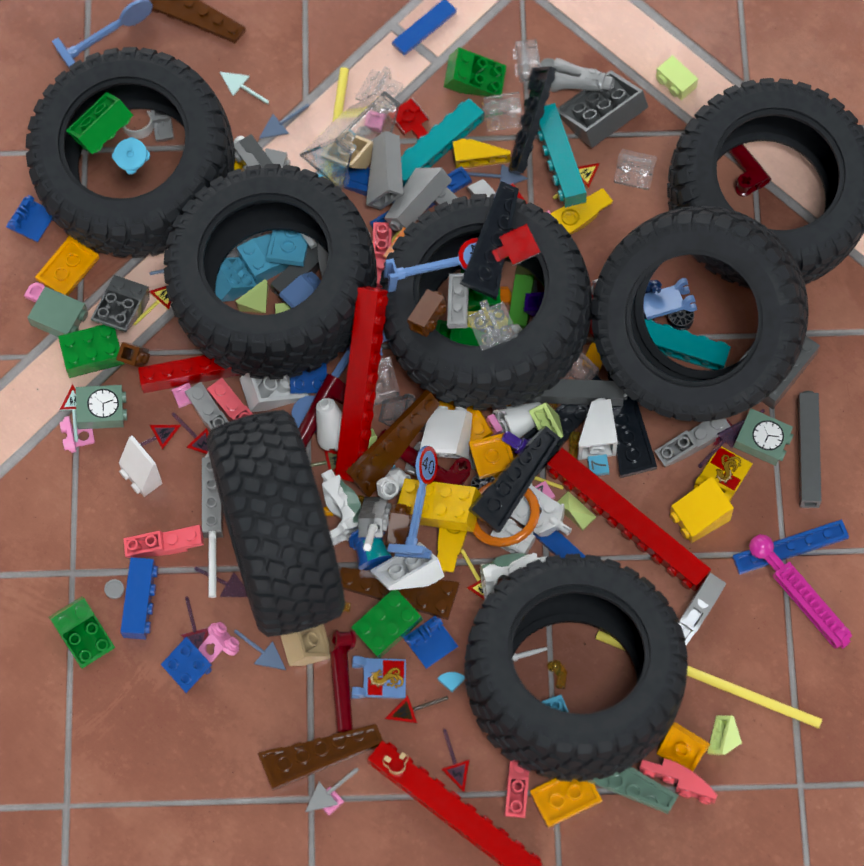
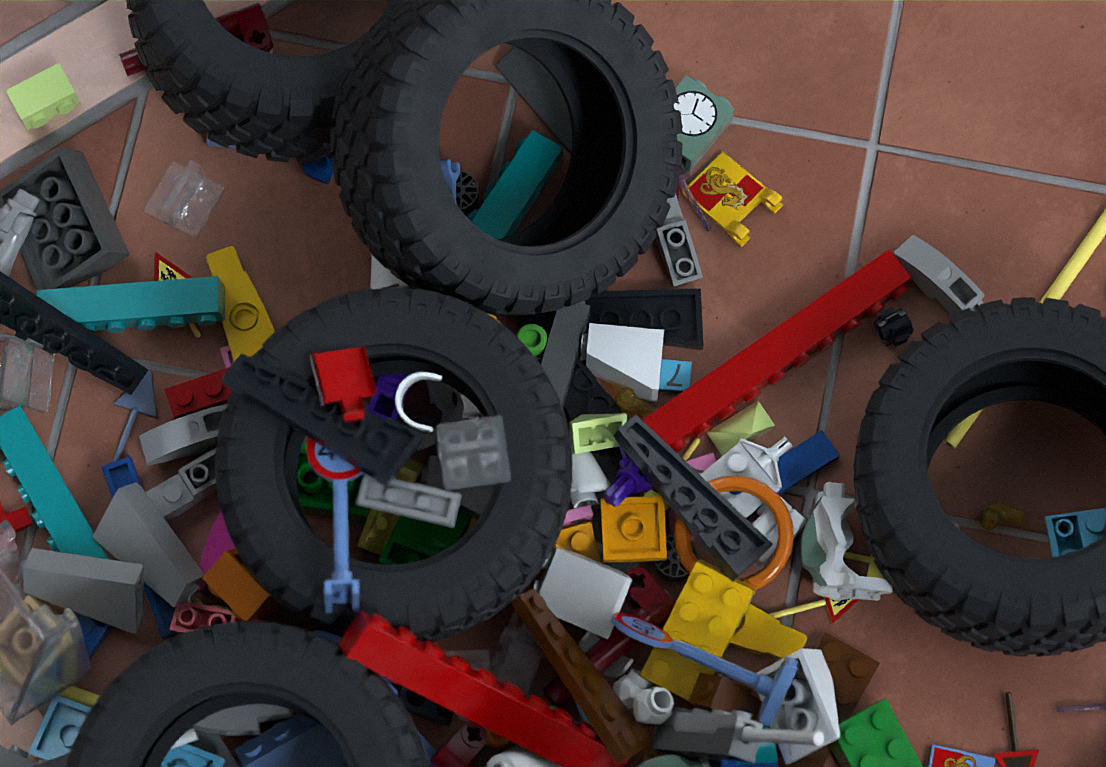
camera: 80 degrees left, 5 degrees up
blue hinge [403,616,458,669] -> none
reddish brown brick [407,289,447,337] -> none
medium azure tile [437,672,465,693] -> none
yellow slope [453,139,511,169] -> none
yellow slope [670,476,734,543] -> none
blue tile [732,519,849,575] -> none
dark pink gear [749,534,852,649] -> none
dark grey brick [797,391,822,508] -> none
none -> white helmet [396,372,442,432]
none -> bright green tile [516,324,547,356]
none -> black gear [873,307,914,347]

